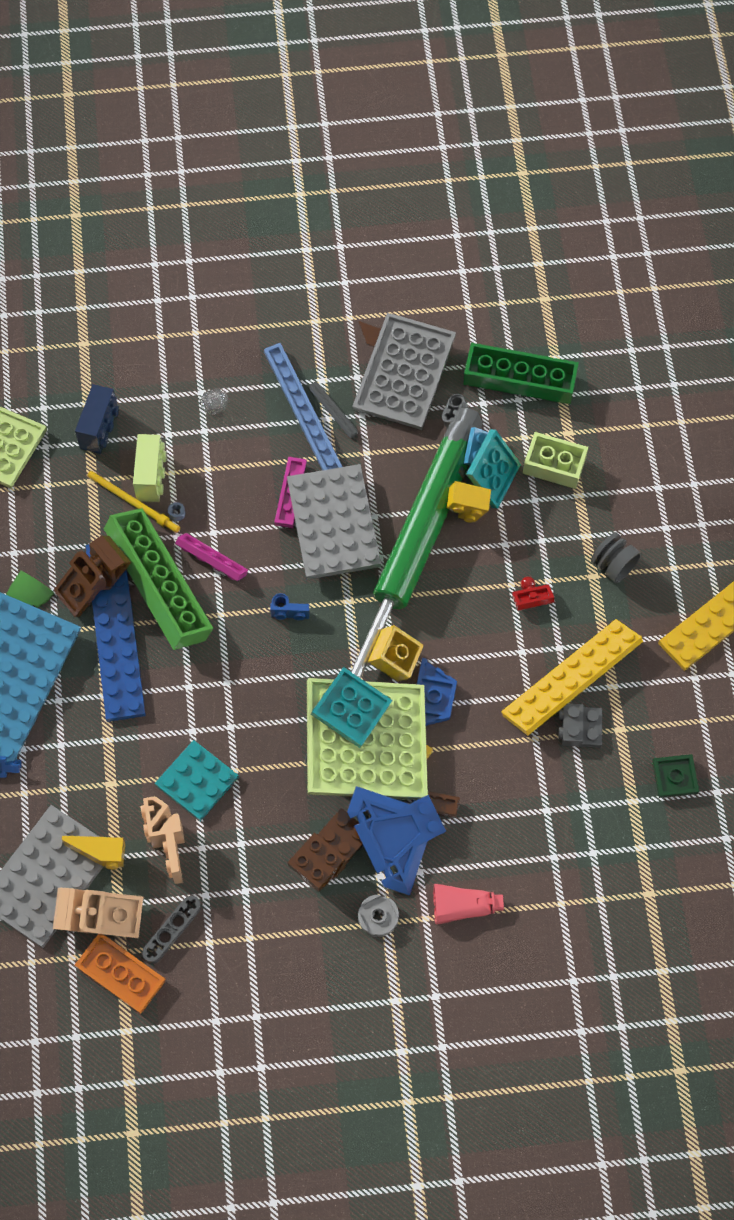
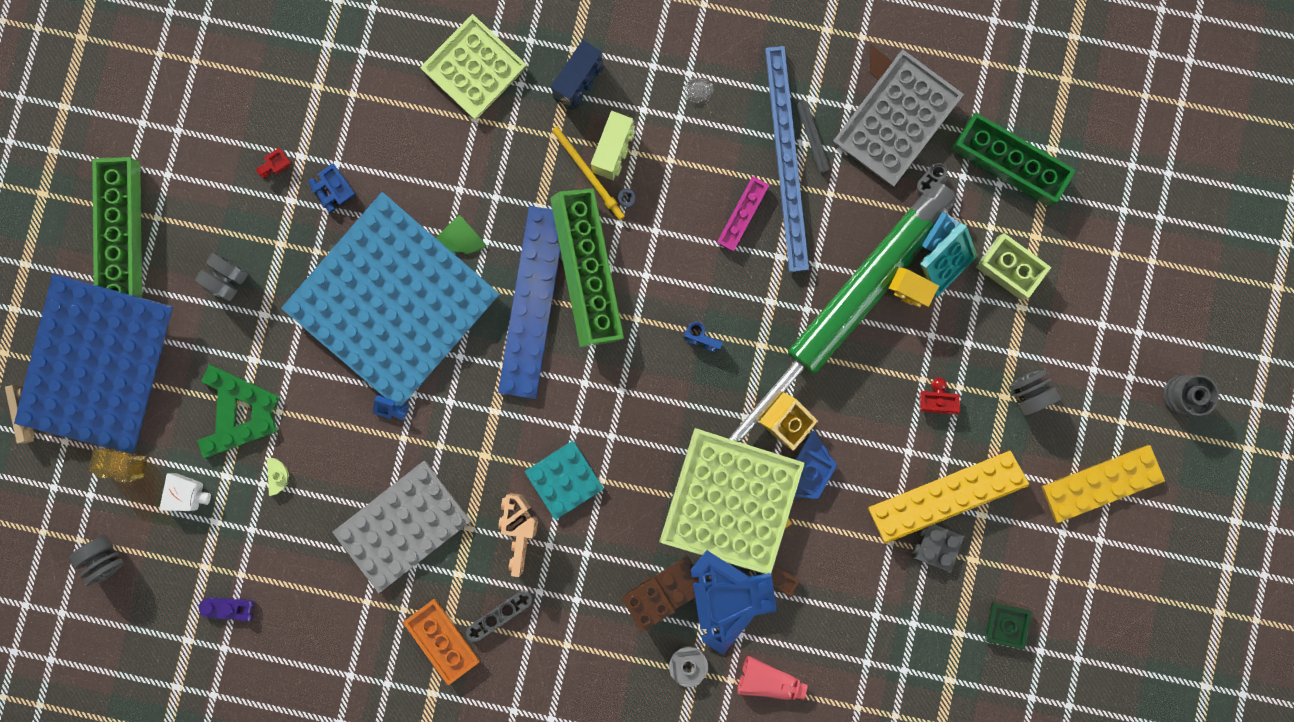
camera: 20 degrees right, 20 degrees up
reddish brown piece [53,535,131,617] -> none
light nougat piece [53,888,143,938] -> none
yellow slope [62,836,125,870] -> none
dark pink plate [175,533,248,581] -> none
light grey plate [287,464,381,580] -> none
teal plate [310,667,393,748] -> none

